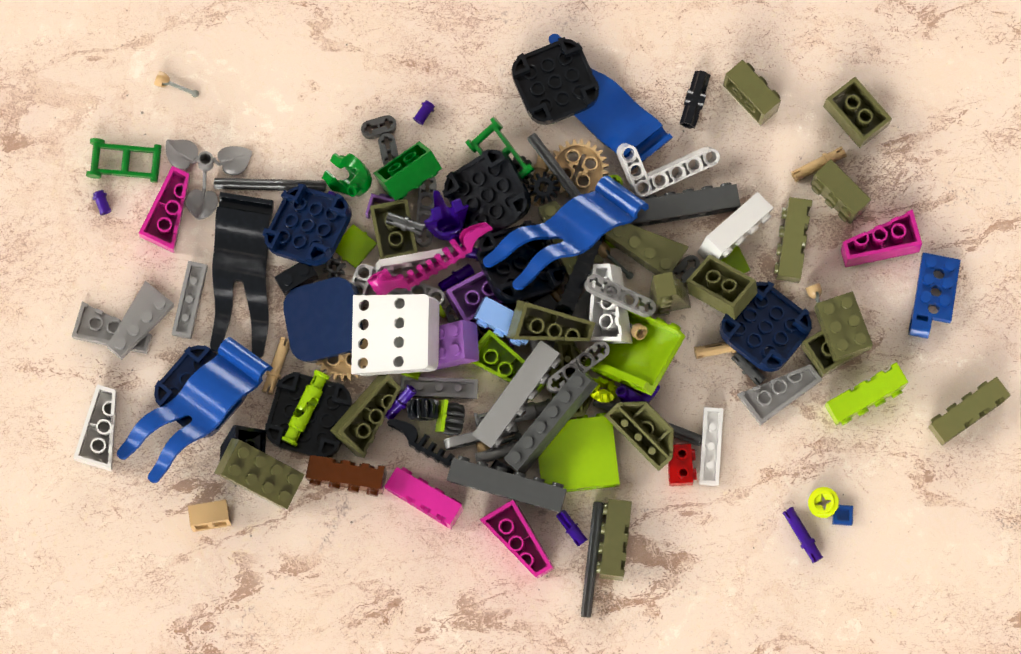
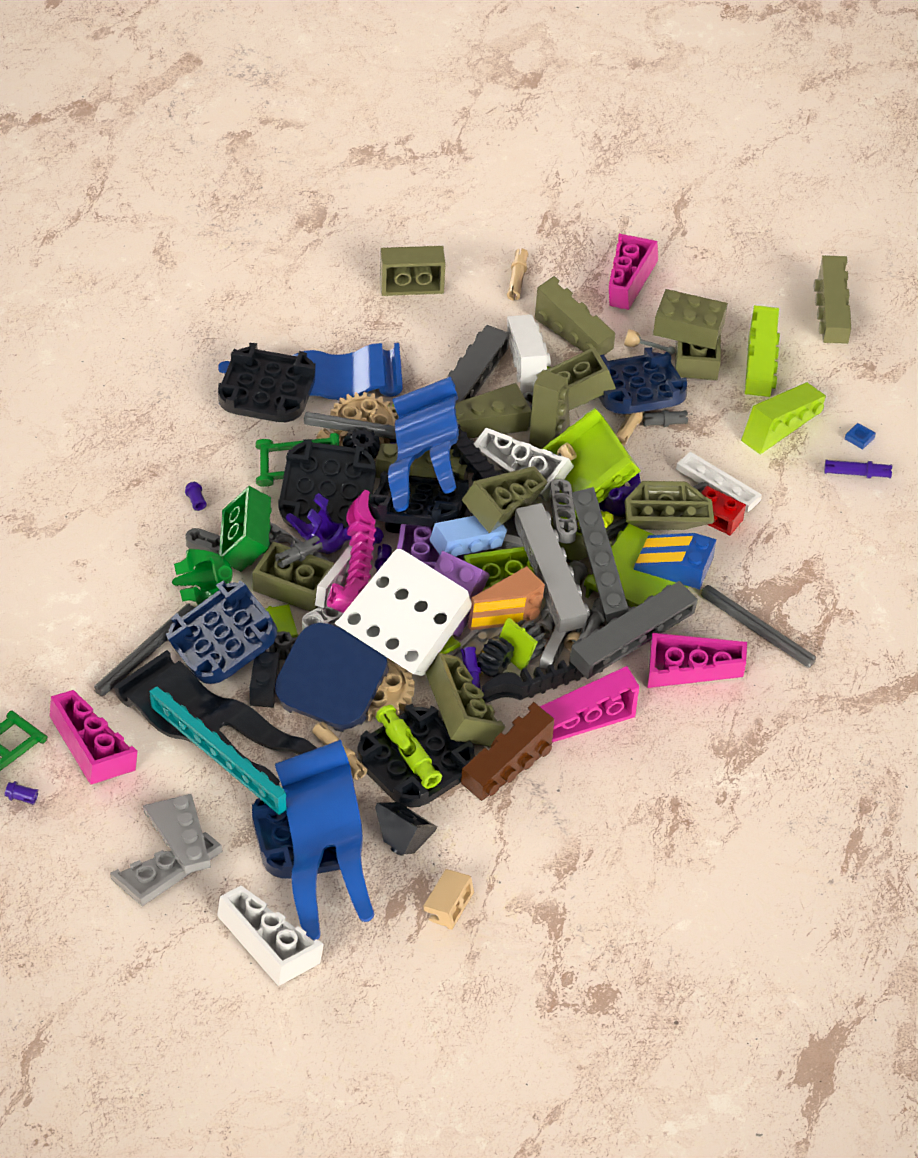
camera: 60 degrees left, 30 degrees down
light grey plant [166,140,252,220] -> none
light grey plate [172,261,208,339] -> none
olive brick [214,438,305,509] -> none
dark grey beam [361,115,397,139] -> none
medium lavender bracket [365,193,395,219] -> none
dark purple axle [556,510,588,547] -> none
light grey beam [584,274,656,318] -> none
olive wedge [596,499,632,581] -> none
white beam [617,143,720,197] -> none
black piece [680,70,711,129] -> none
light grey wing [737,364,822,426] -> none
neon yellow gear [808,487,839,518] -> none
olive brick [811,159,871,224] -> none
olive brick [823,77,892,148] -> none
blue hinge [908,253,961,339] -> none
none -> teal plate [149,687,287,815]
none -> nougat slope [468,567,545,630]
none -> blue slope [634,533,717,590]
none -> lime wedge [741,382,826,454]

